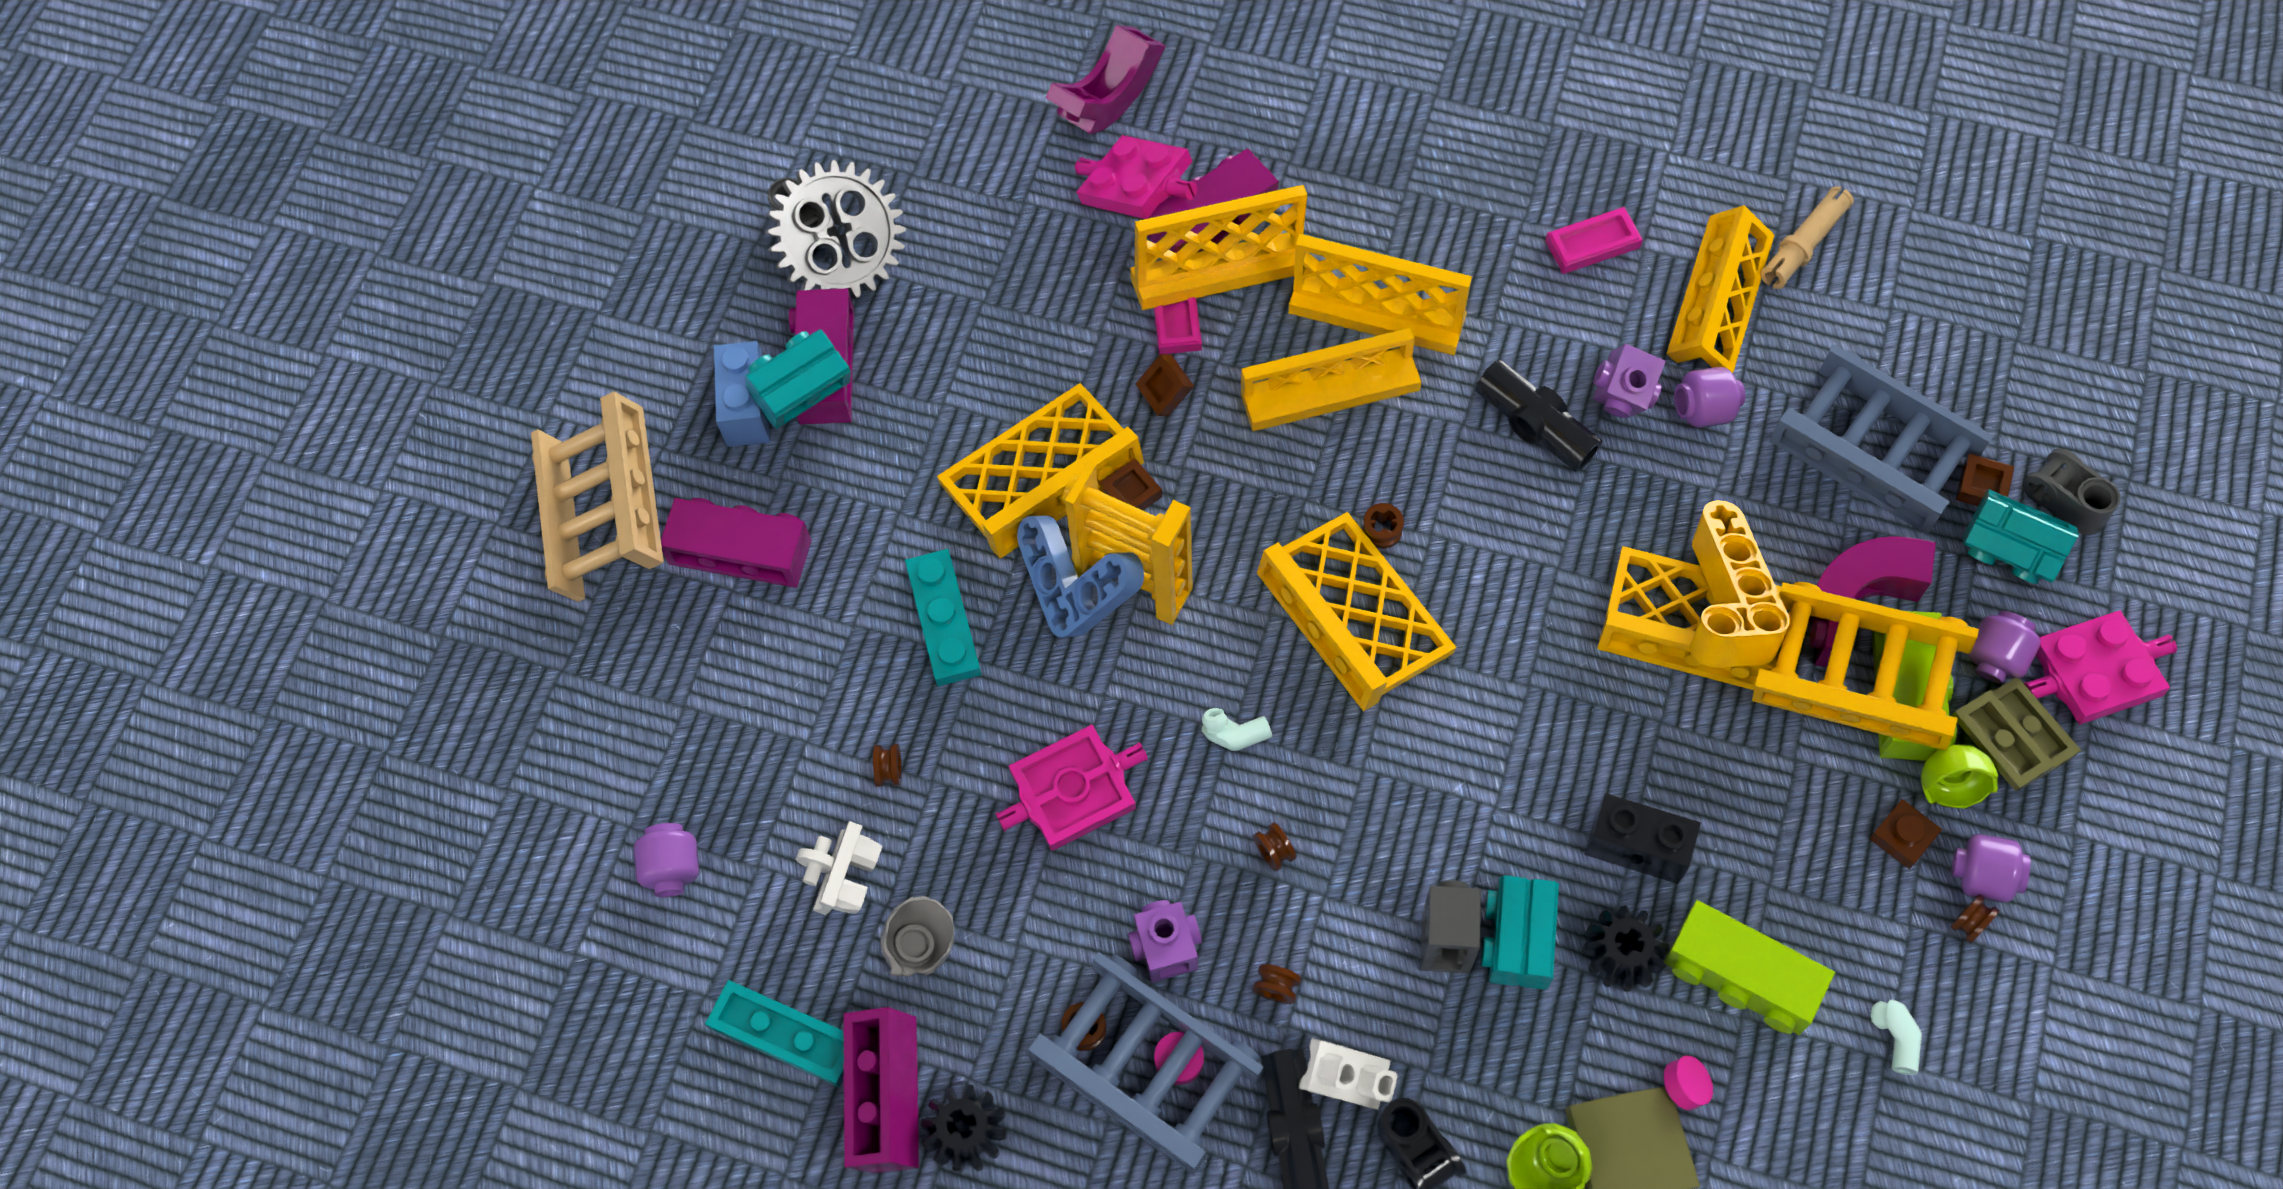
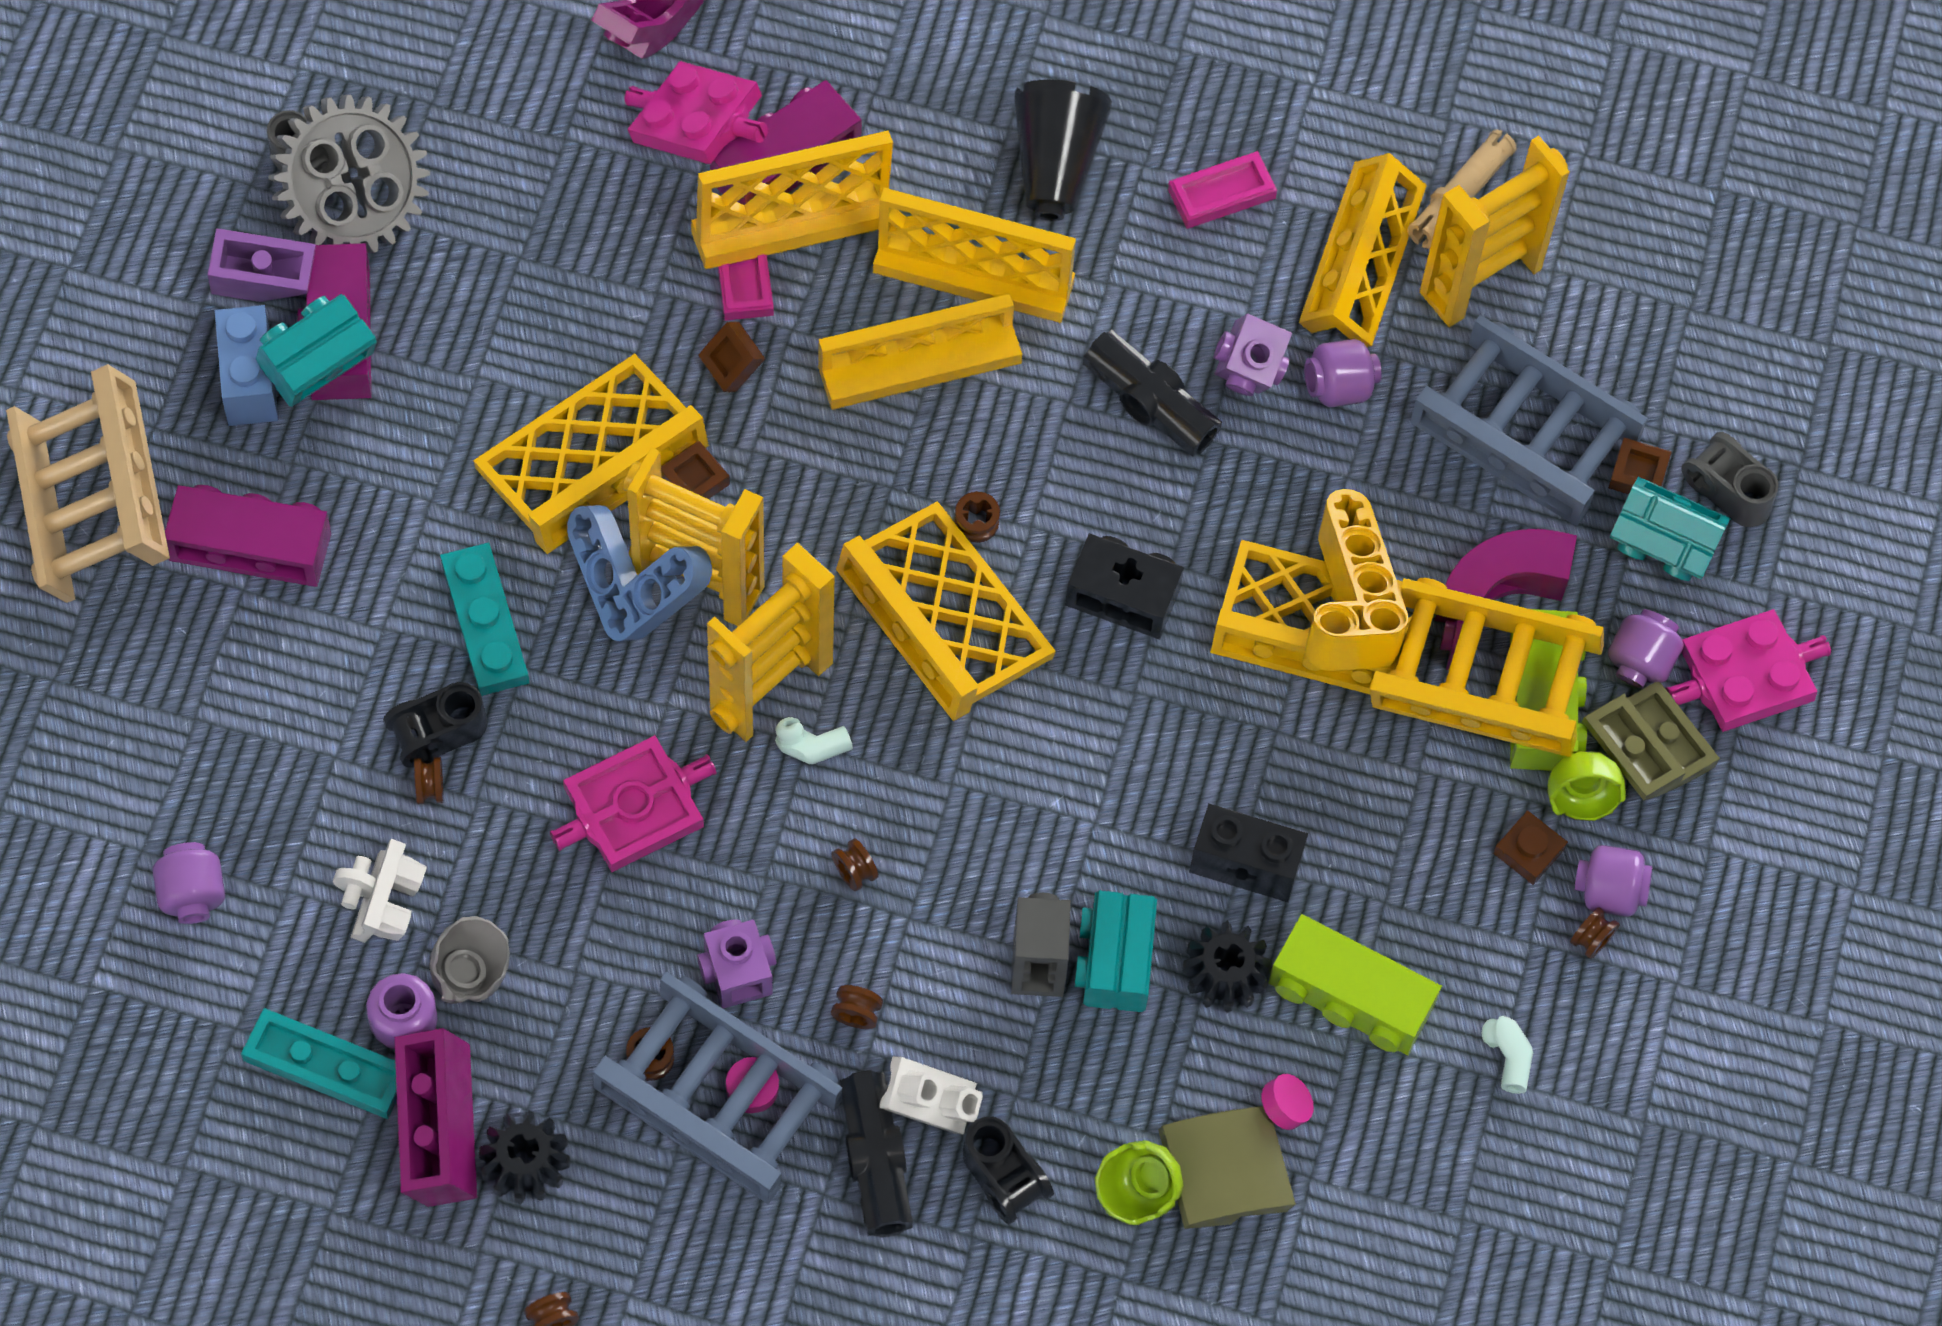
camera: 10 degrees left, 0 degrees up
none -> medium lavender slope [208,228,316,302]
none -> medium lavender head [366,973,438,1049]
none -> black piece [383,682,488,768]
none -> yellow fence [707,542,835,742]
none -> black cone [1014,79,1112,221]
none -> black brick [1065,533,1184,640]
none -> yellow fence [1419,136,1570,327]

